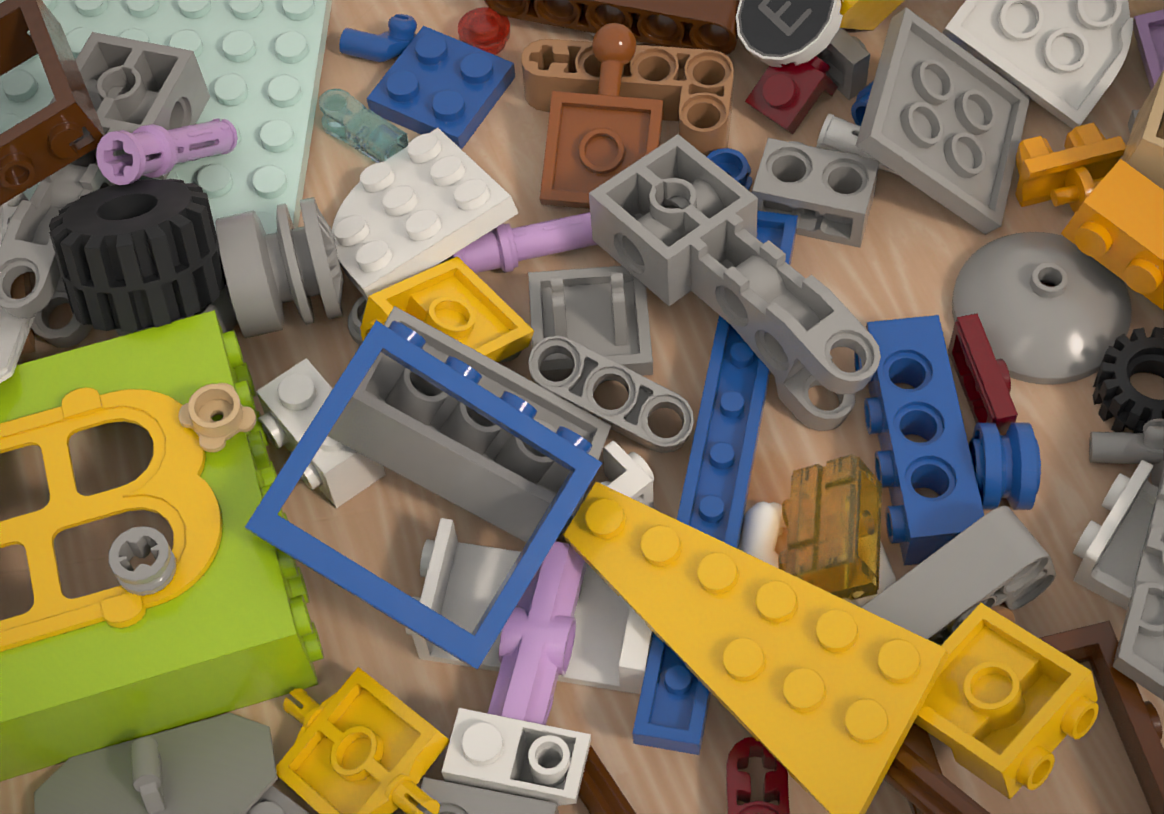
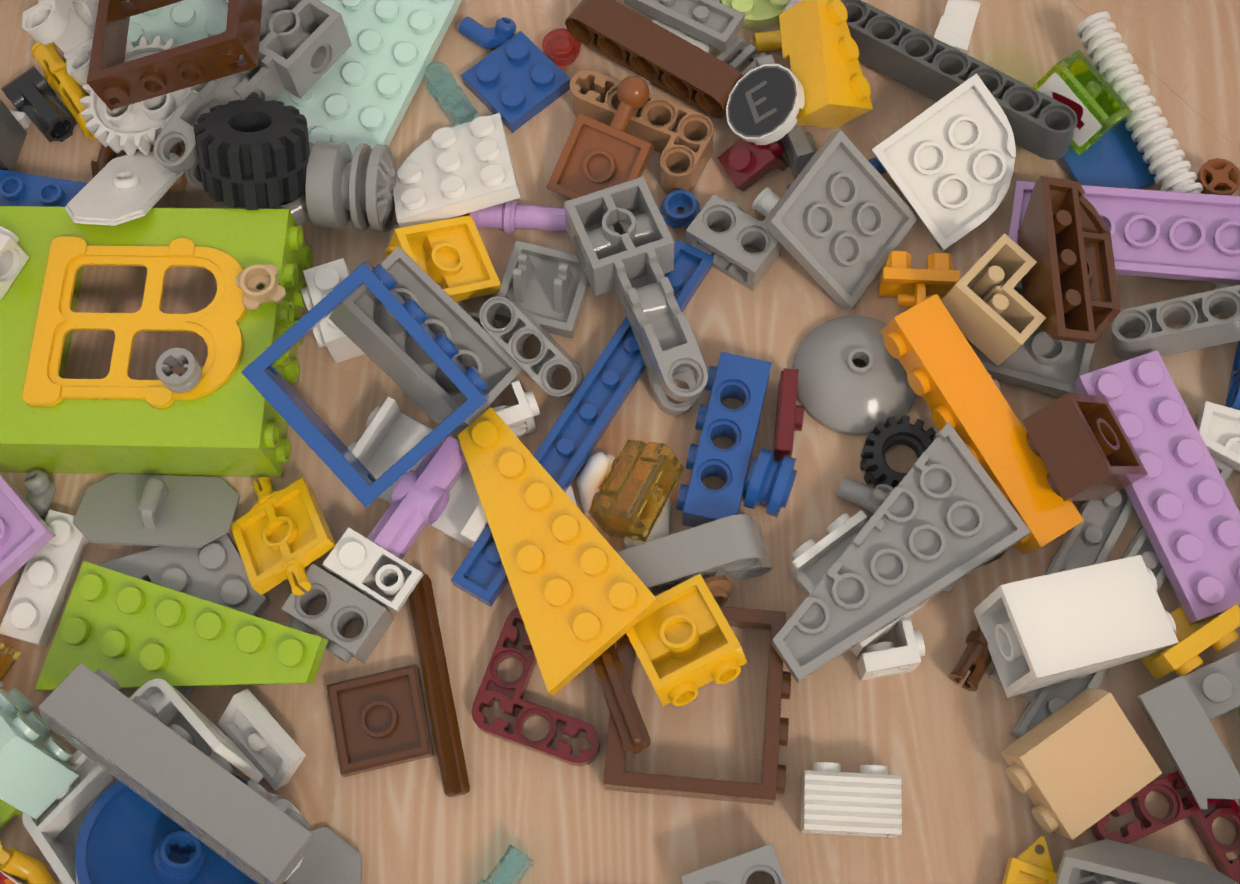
camera: 20 degrees right, 10 degrees up
lavender pin [96,118,238,185] -> none

